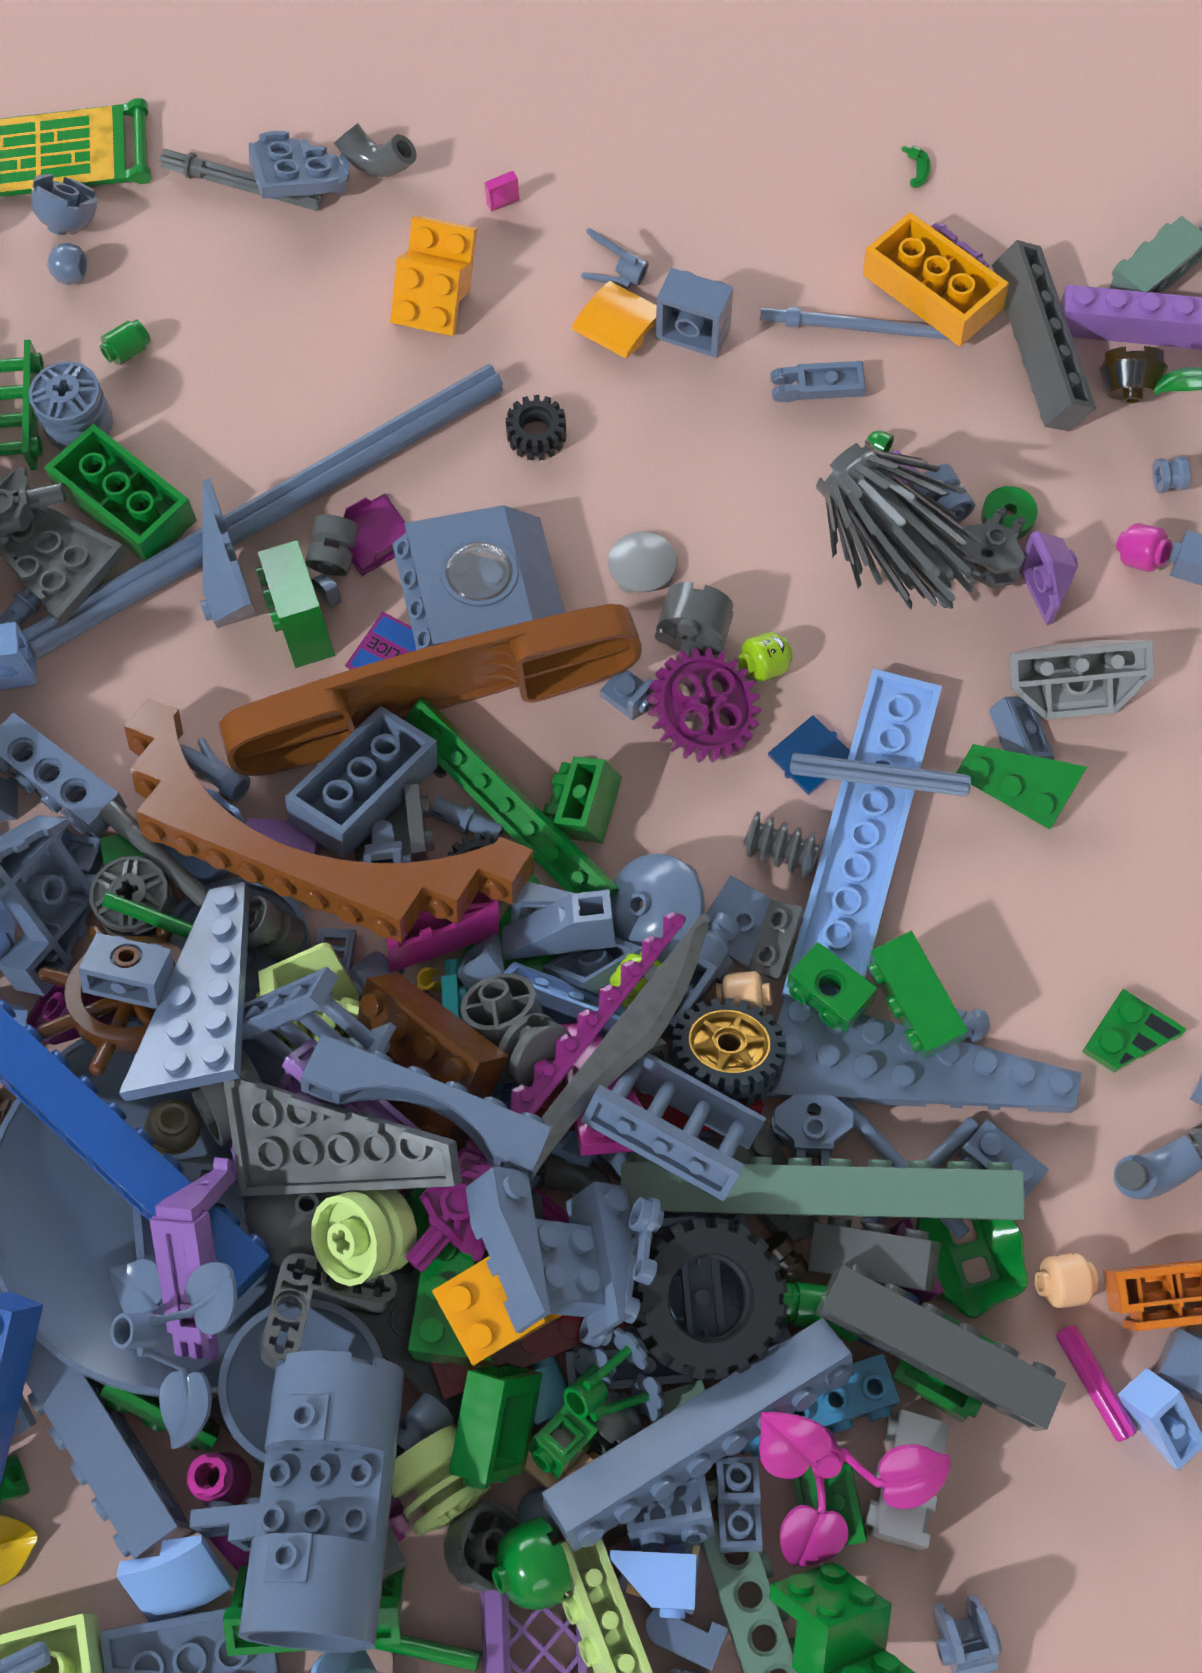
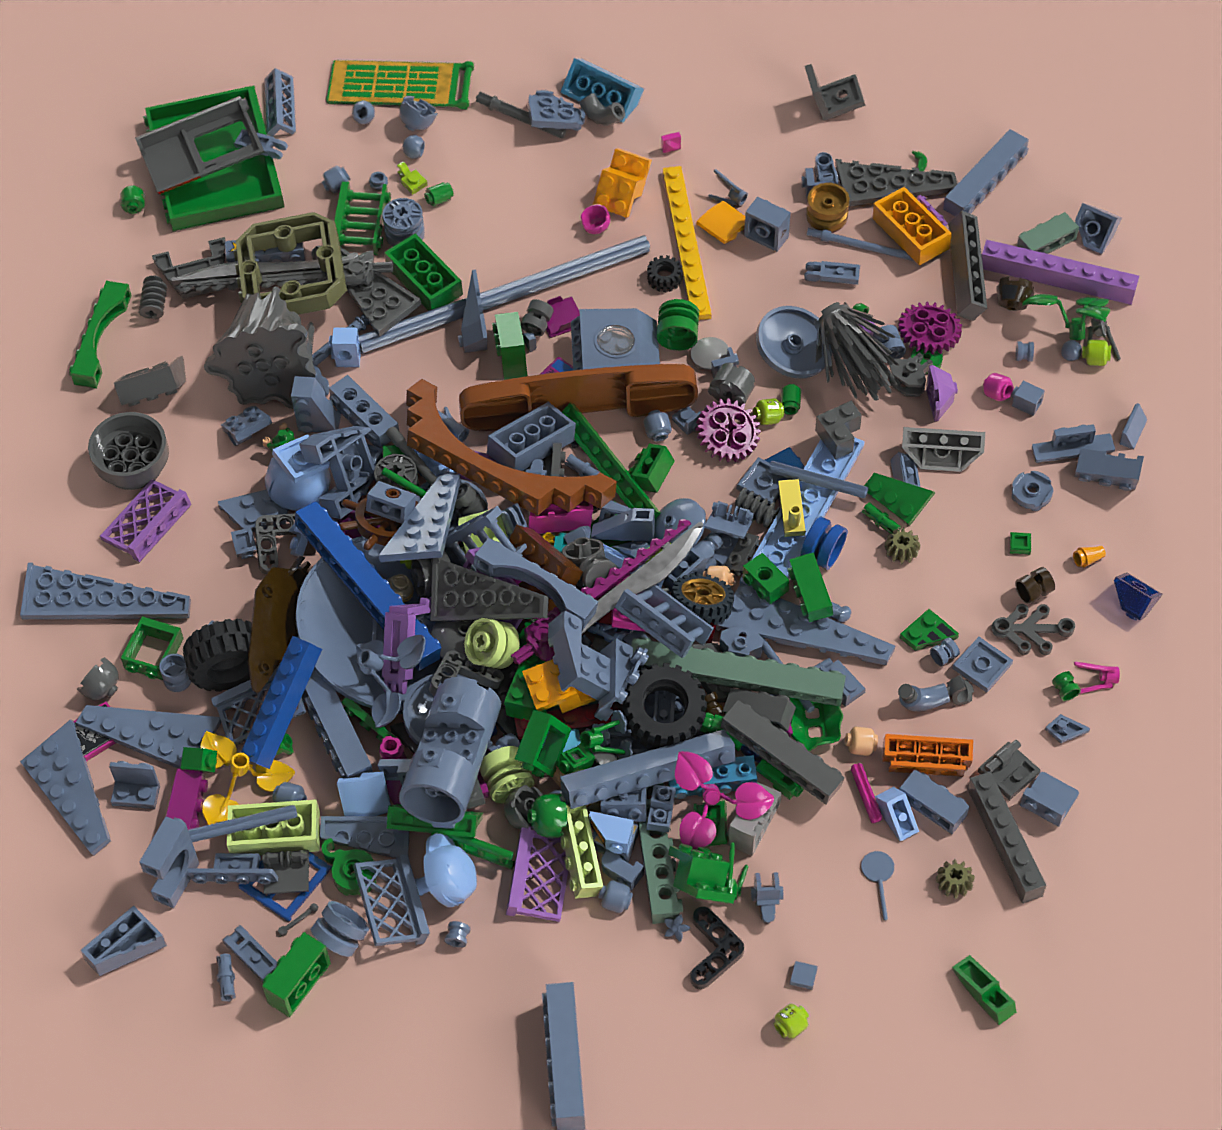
camera: 10 degrees right, 10 degrees down
none -> sand blue head [272,782,307,802]
none -> sand blue plate [369,172,388,190]
none -> lime plate [397,162,428,195]
none -> sand blue arm [501,503,528,535]
none -> dark azure slope [561,58,644,122]
none -> dark pink hair [580,204,610,235]
none -> sand blue head [643,410,672,441]
none -> green wheel [657,299,699,351]
none -> yellow plate [663,166,712,320]
none -> sand blue hinge [704,501,754,539]
none -> sand blue bracket [711,347,739,378]
none -> green plant [725,842,748,900]
none -> sand blue plate [736,457,793,506]
none -> sand blue dish [756,306,832,379]
none -> light yellow piece [778,479,806,537]
none -> green brick [781,384,801,415]
none -> blue wheel [800,516,848,570]
none -> sand blue bracket [801,168,826,198]
none -> dark grey bracket [805,64,866,121]
none -> pearl gold wheel [806,183,850,232]
none -> sand blue piece [814,152,838,184]
none -> dark grey brick [815,401,862,460]
none -> dark grey wing [835,159,958,206]
none -> sand blue piece [861,851,894,921]
none -> green pin [862,502,902,534]
none -> olive gear [885,528,920,564]
none -> magenta gear [898,302,962,355]
none -> sand blue wheel [930,637,960,667]
none -> sand blue brick [943,129,1029,217]

